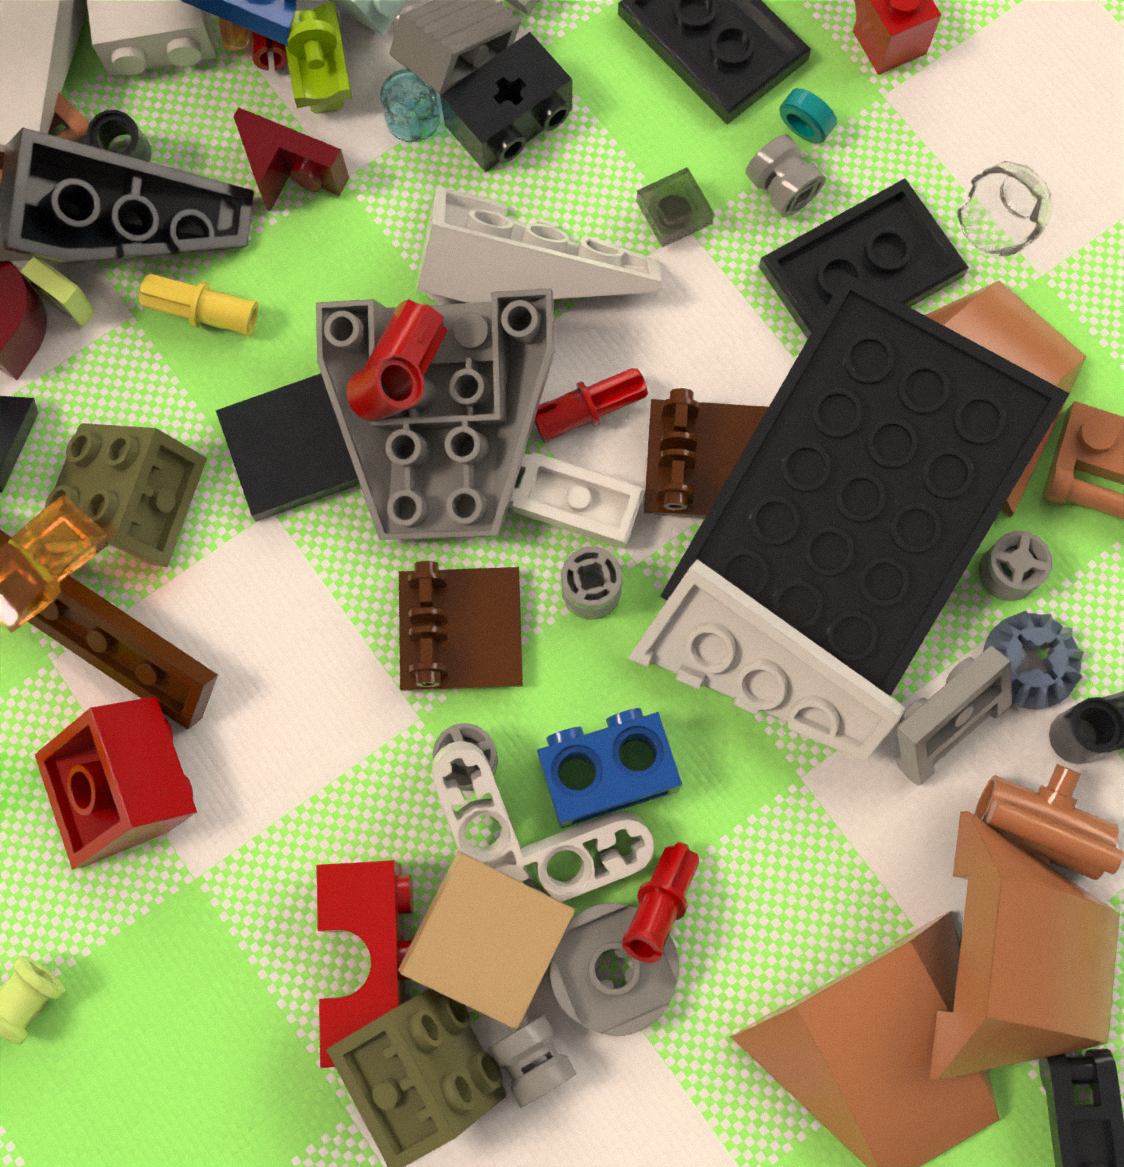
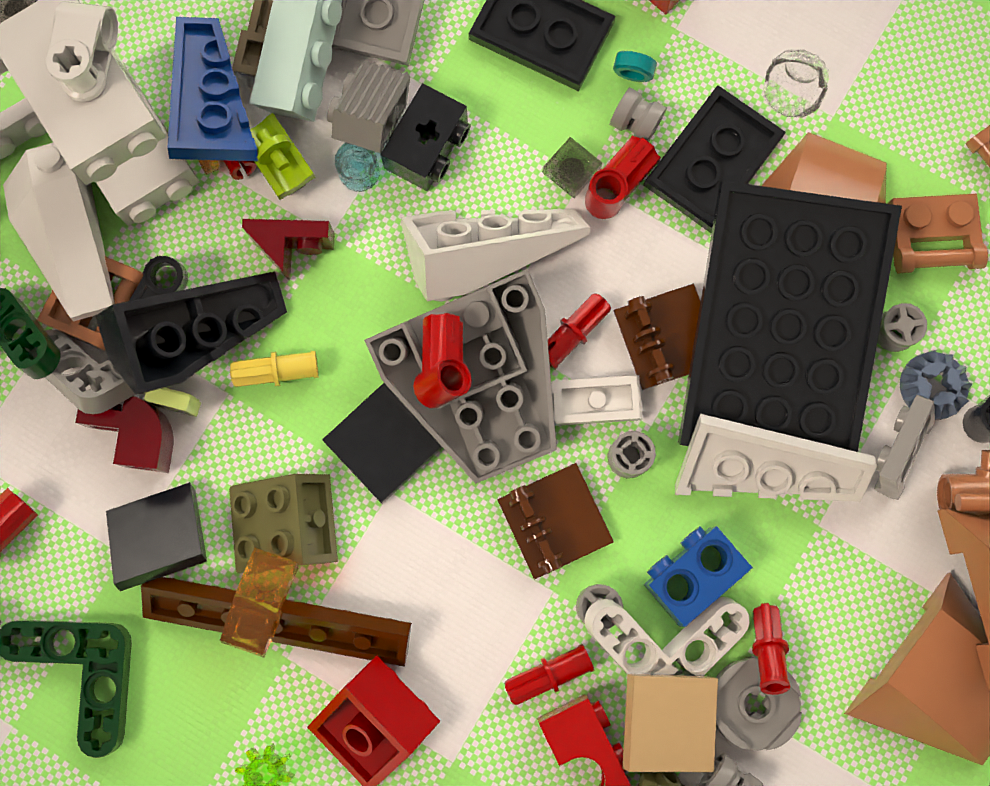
camera: 25 degrees left, 5 degrees up
none -> red axle [504,644,595,705]
none -> red piece [585,135,661,219]

